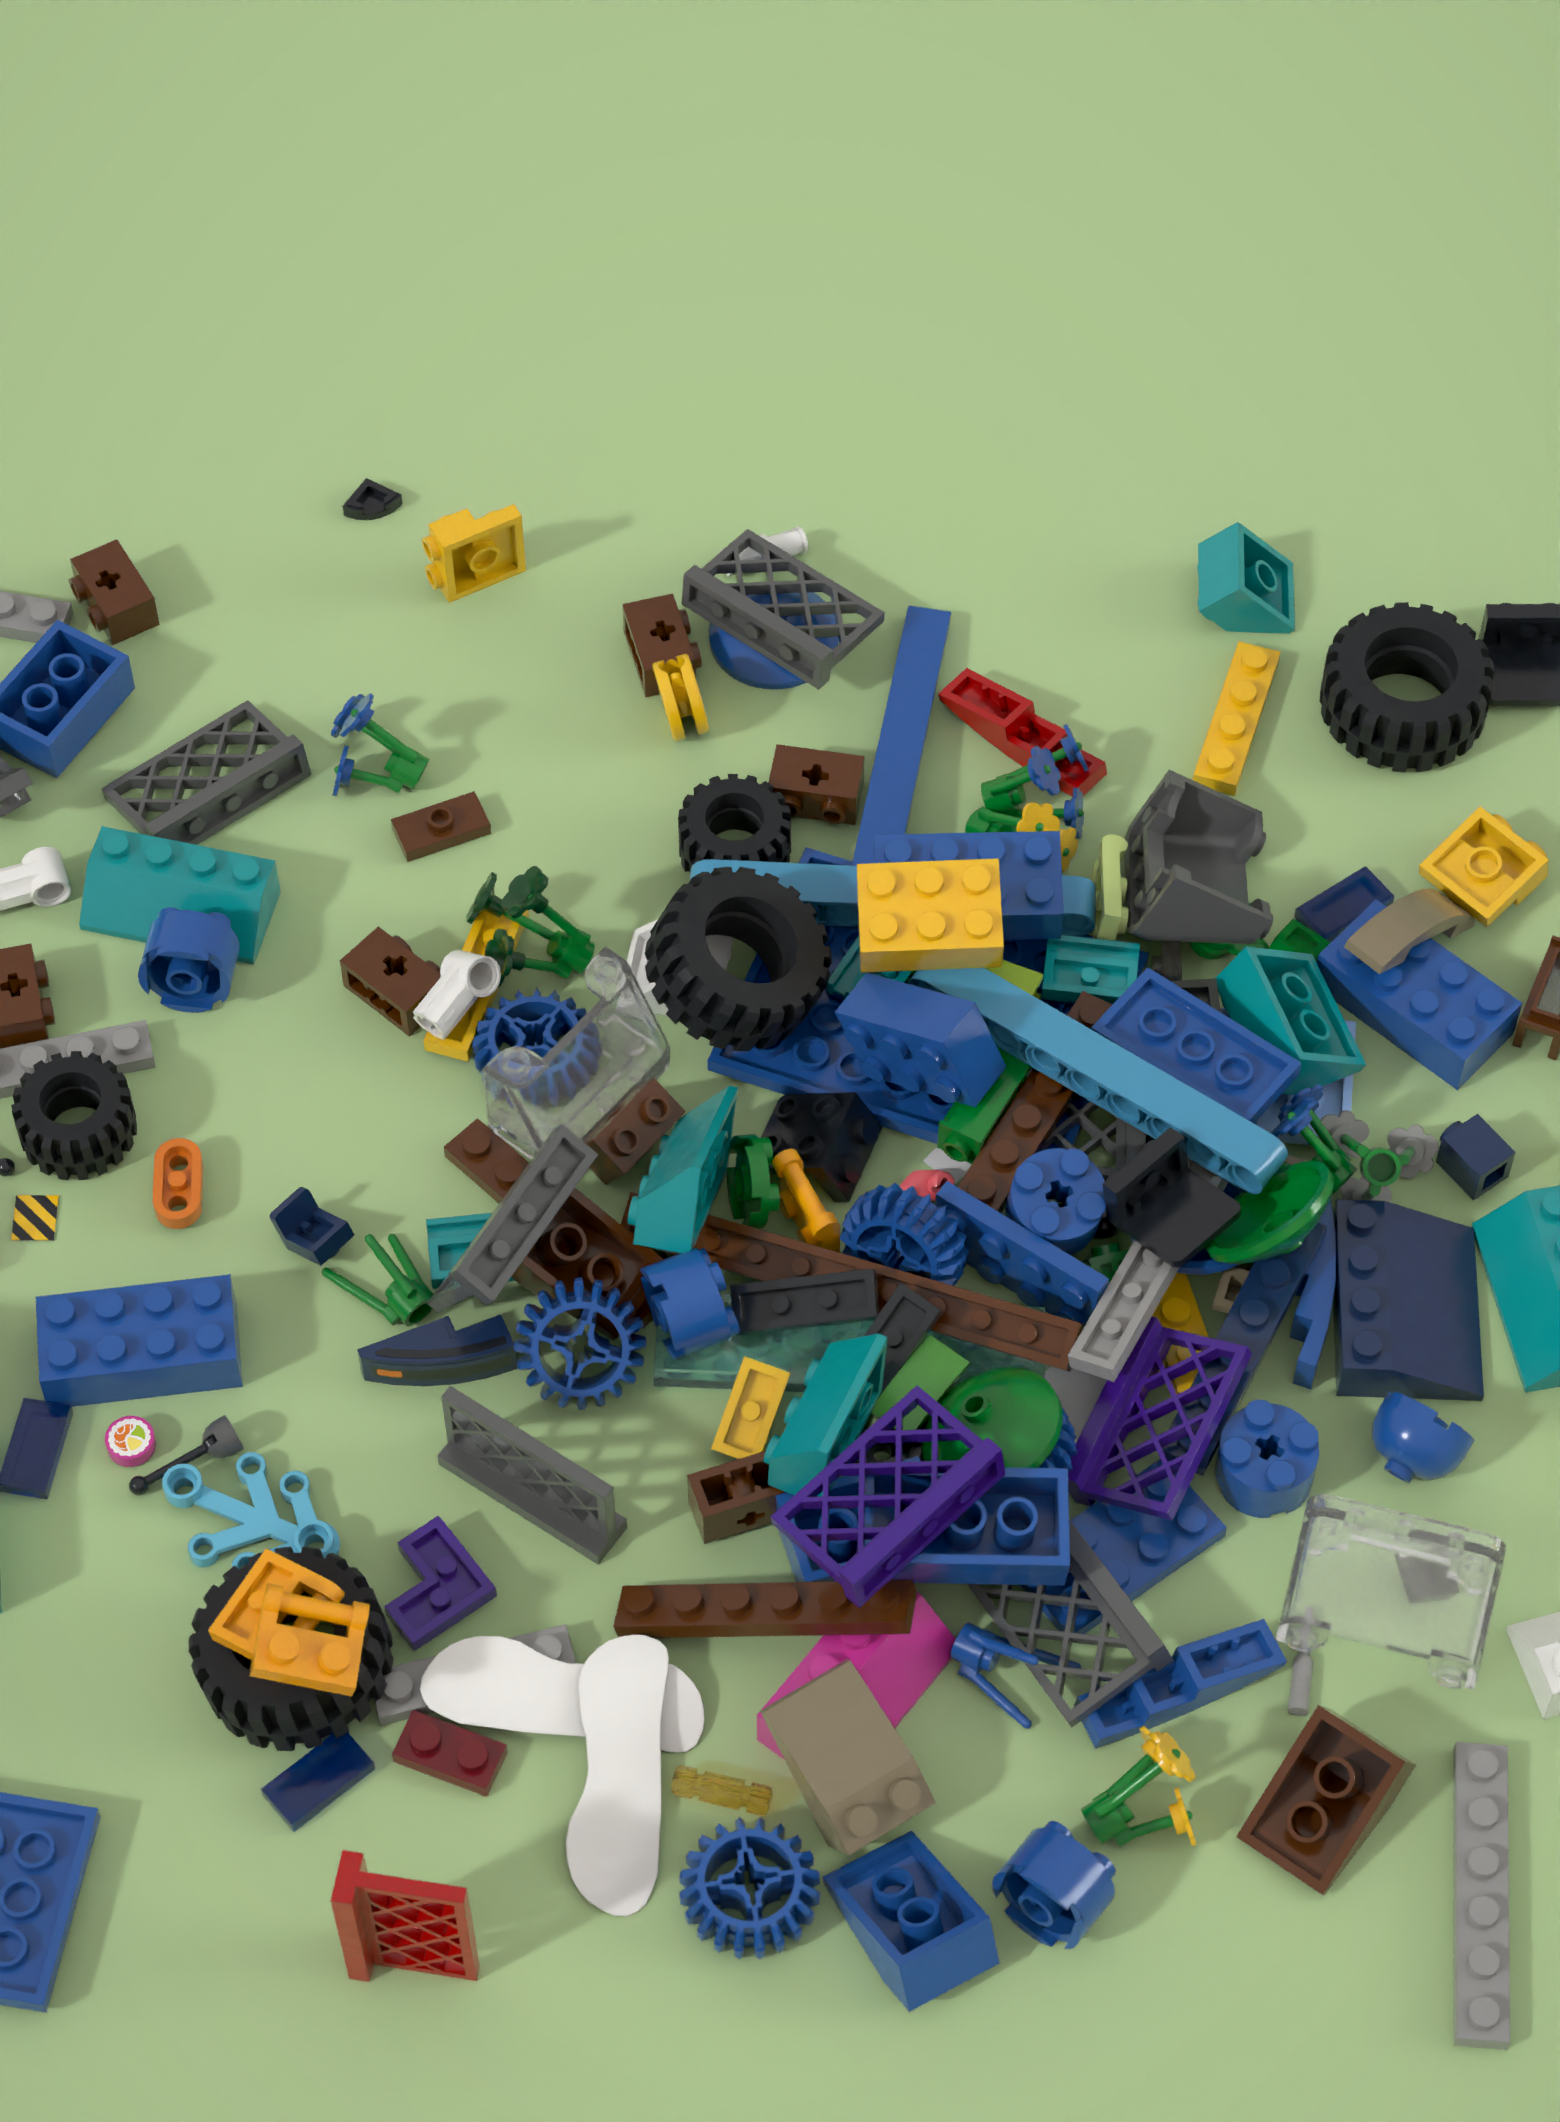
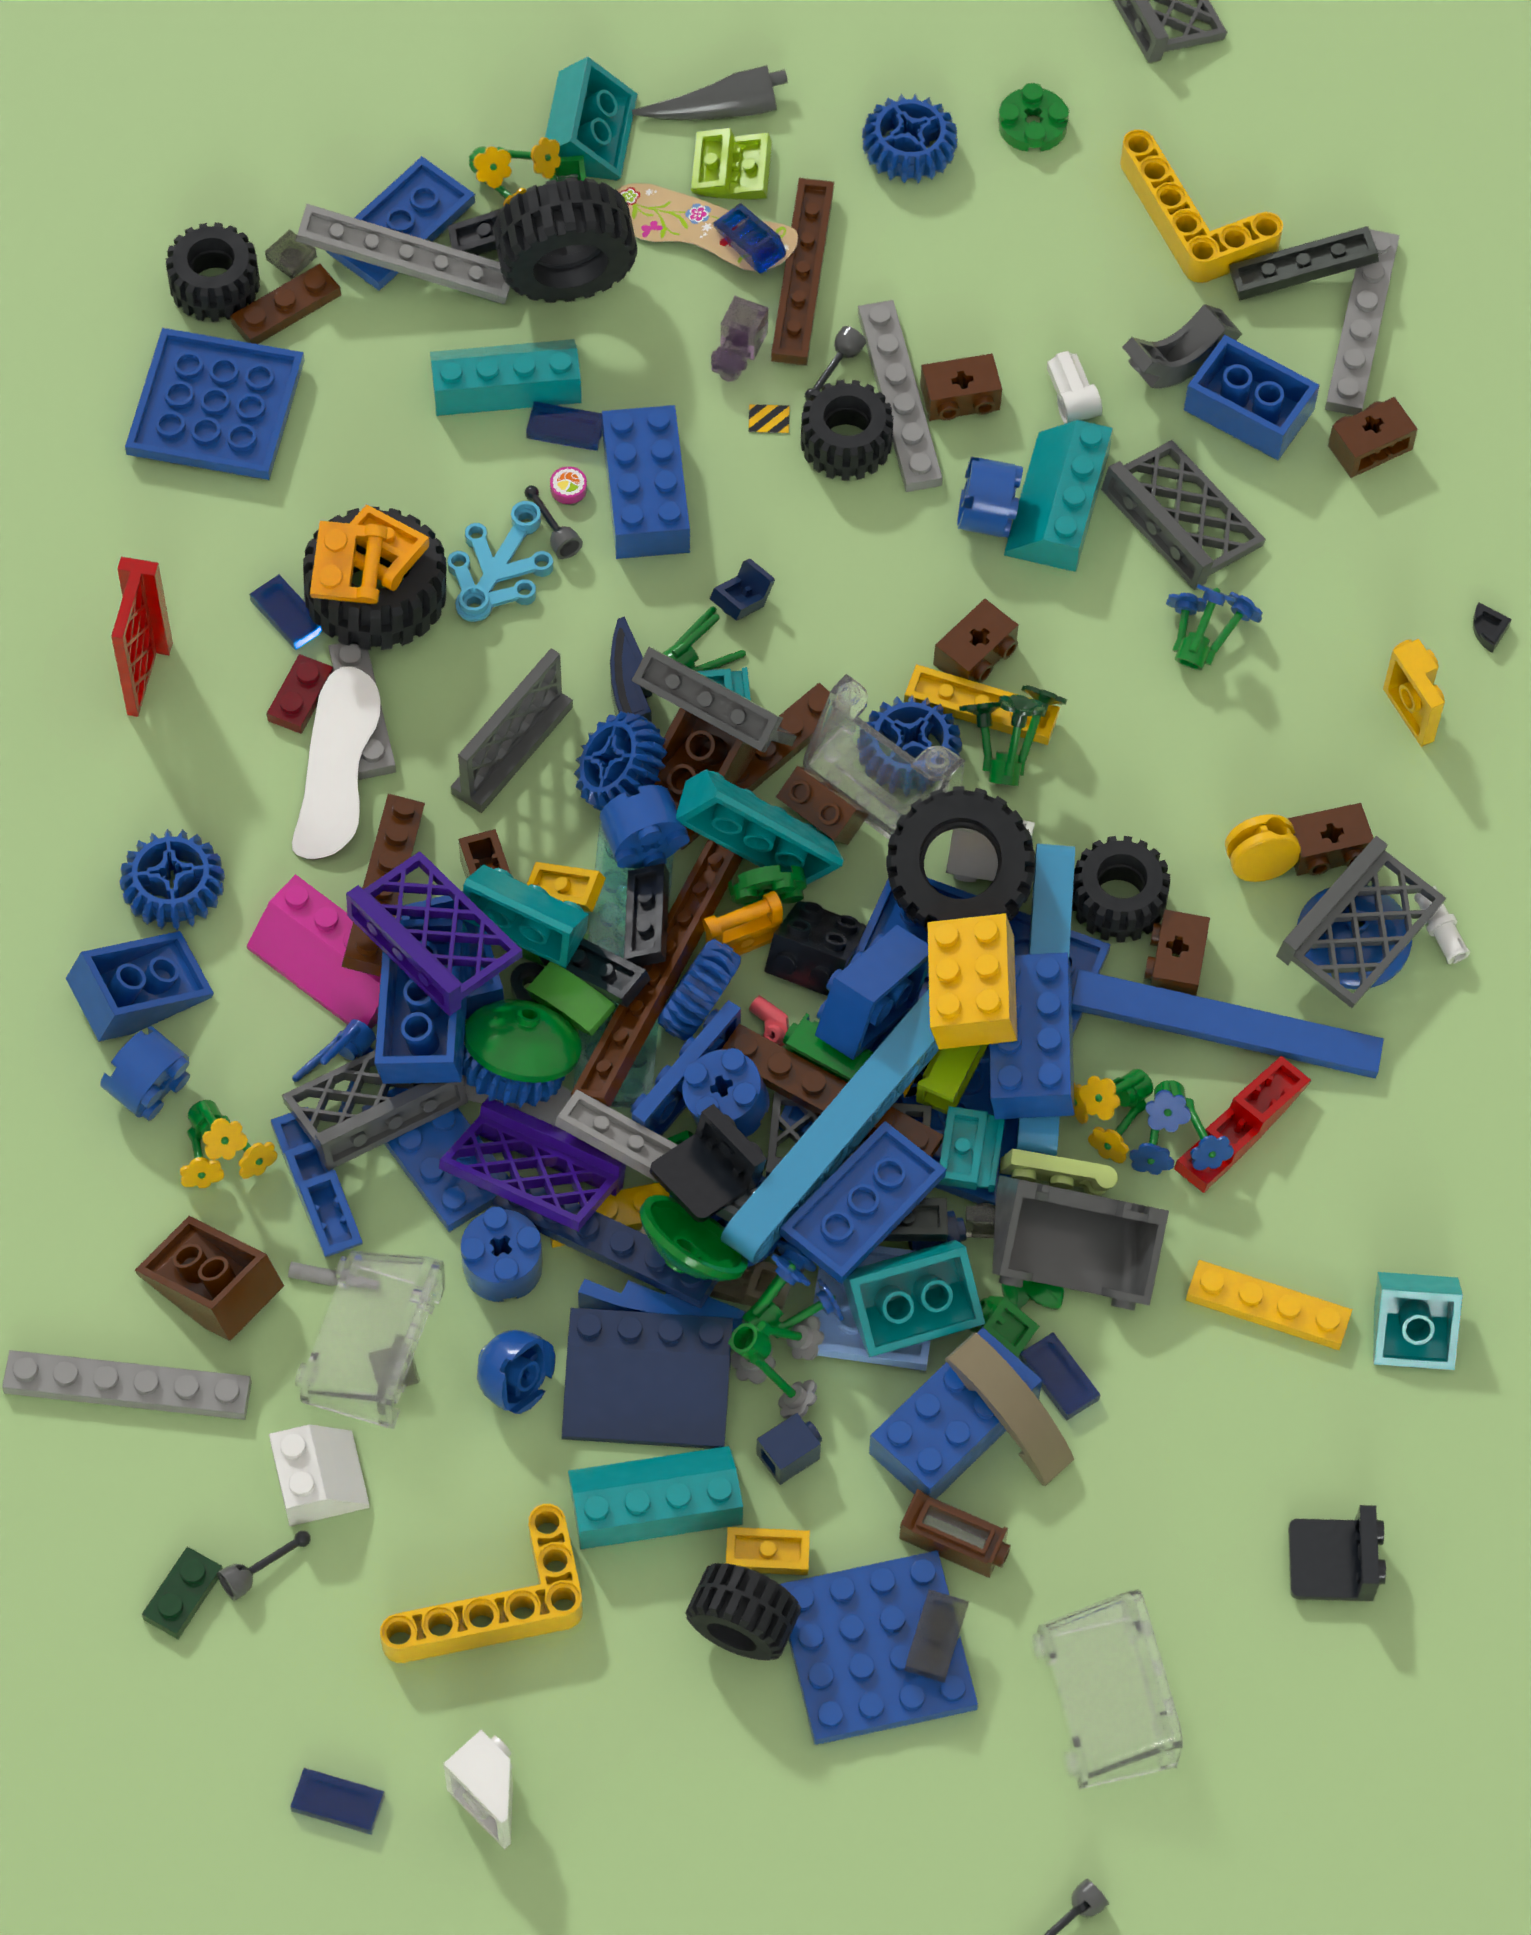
camera: 90 degrees right, 5 degrees up
orange plate [153,1138,204,1229] -> none
dark purple plate [384,1515,497,1651] -> none
reddish brown plate [391,791,491,862] -> none
white piece [413,950,501,1040] -> none
white sticker [566,1635,669,1916] -> none
clear yellow axle [671,1765,773,1816] -> none
dark tan slope [760,1659,936,1856] -> none
black tyre [1319,602,1495,773] -> none
yellow plate [1419,806,1549,927] -> none

